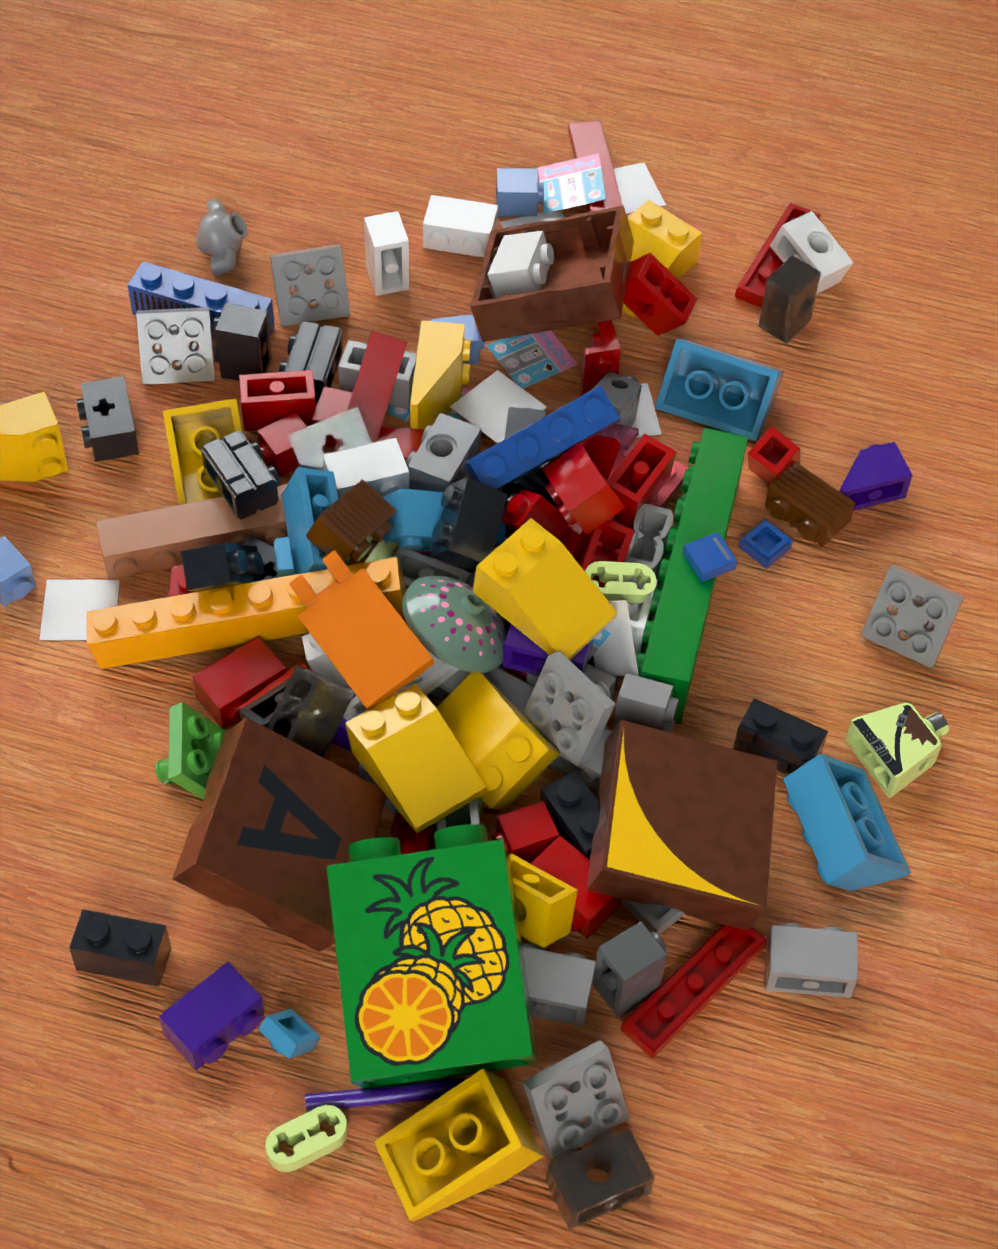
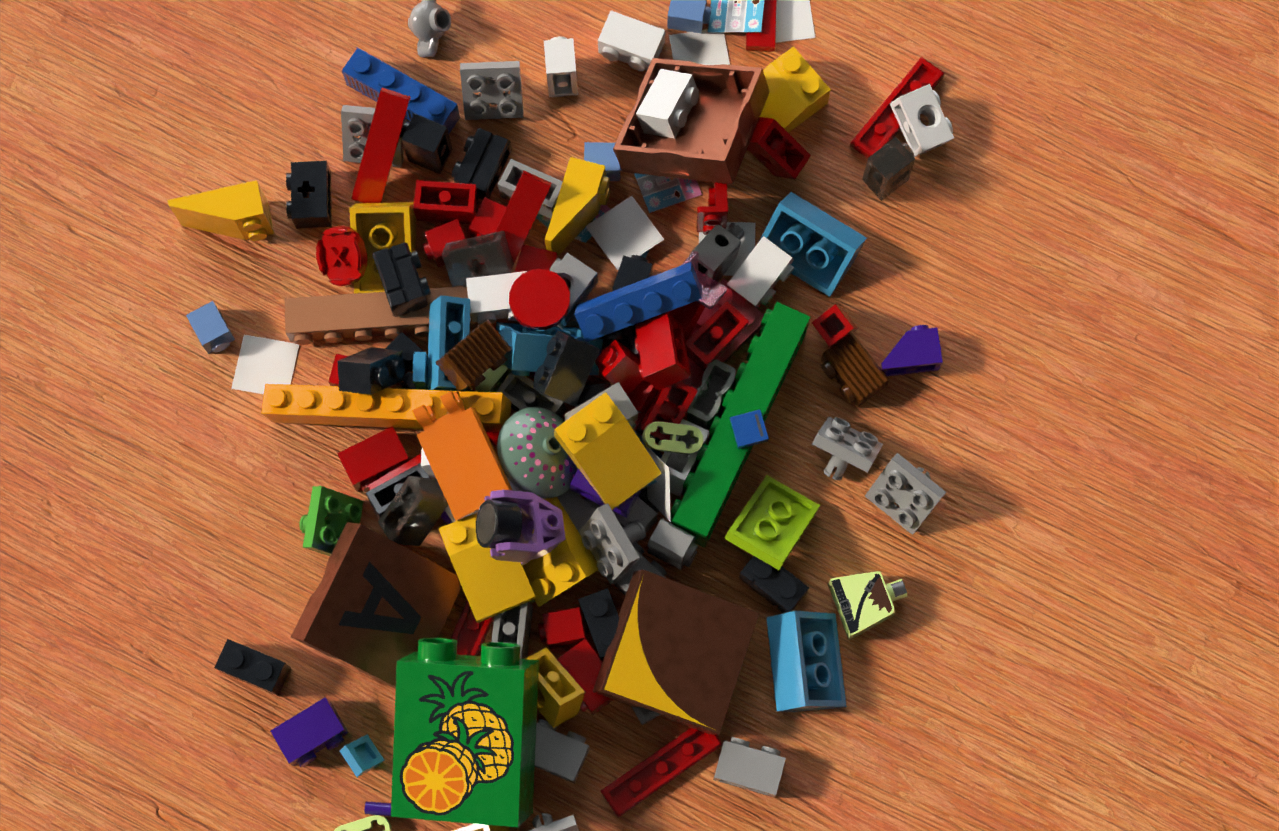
camera: 15 degrees right, 20 degrees up
dark grey brick [593,921,667,1018] -> none
blue tile [739,519,793,569] -> none
none -> red tile [316,226,368,287]
none -> red tile [351,88,411,203]
none -> medium lavender piece [476,490,566,565]
none -> red tile [509,269,570,330]
none -> lime plate [725,475,820,570]
none -> white brick [727,236,794,308]
none -> light grey plate [812,417,883,480]

